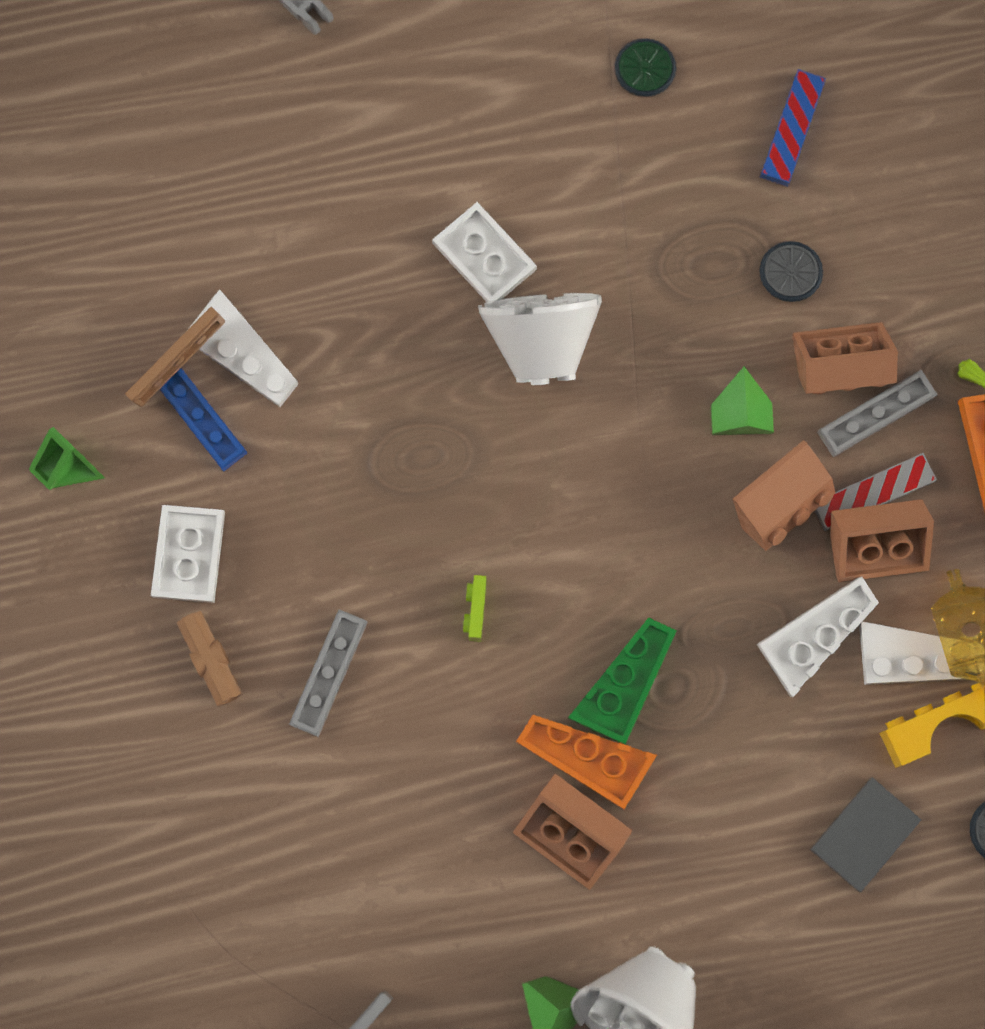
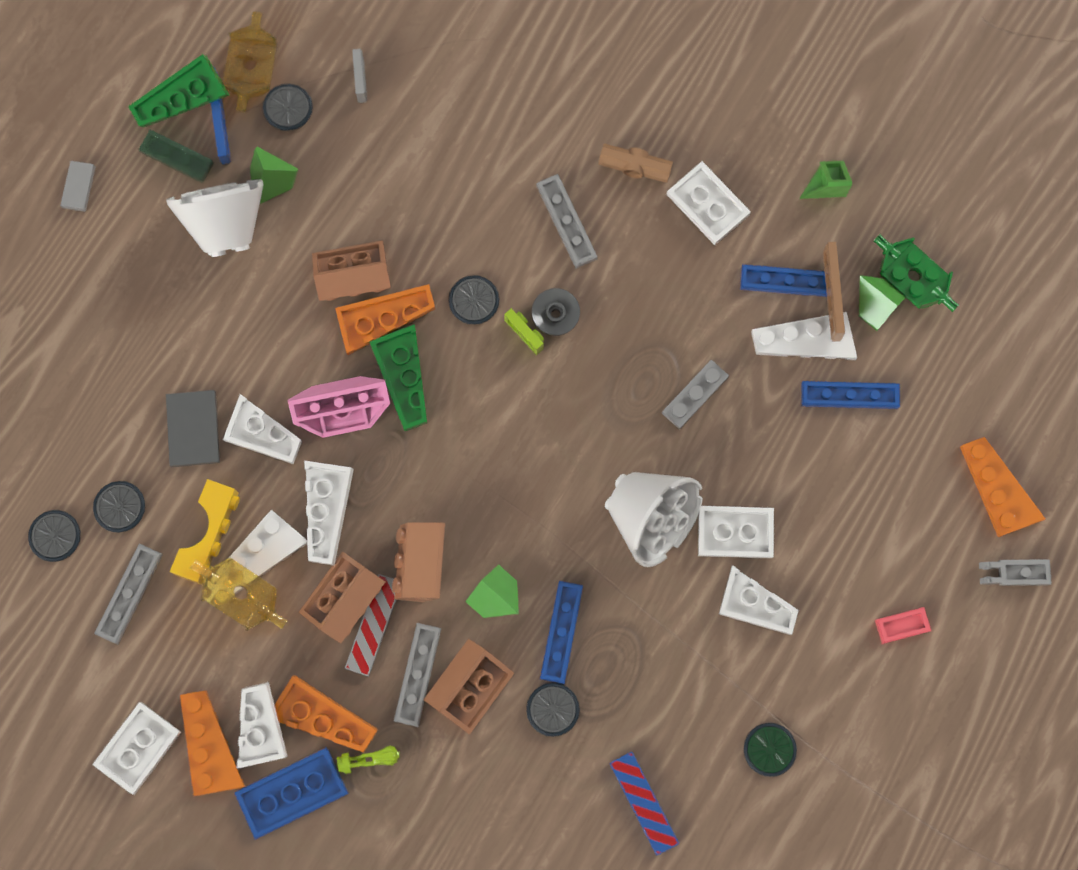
camera: 130 degrees right, 0 degrees up
none -> white wing [223,394,302,464]
none -> bright pink wedge [288,376,390,438]
none -> dark grey wheel [449,275,499,325]
none -> dark grey dish [532,288,580,336]
none -> blue tile [540,581,583,684]
none -> light grey plate [662,360,729,430]
none -> white wing [719,565,798,635]
none -> blue tile [801,381,900,409]
none -> bright green slope [858,275,906,331]
none -> green plate [873,234,959,312]
none -> coral tile [875,607,931,644]
none -> orange wing [960,437,1046,537]

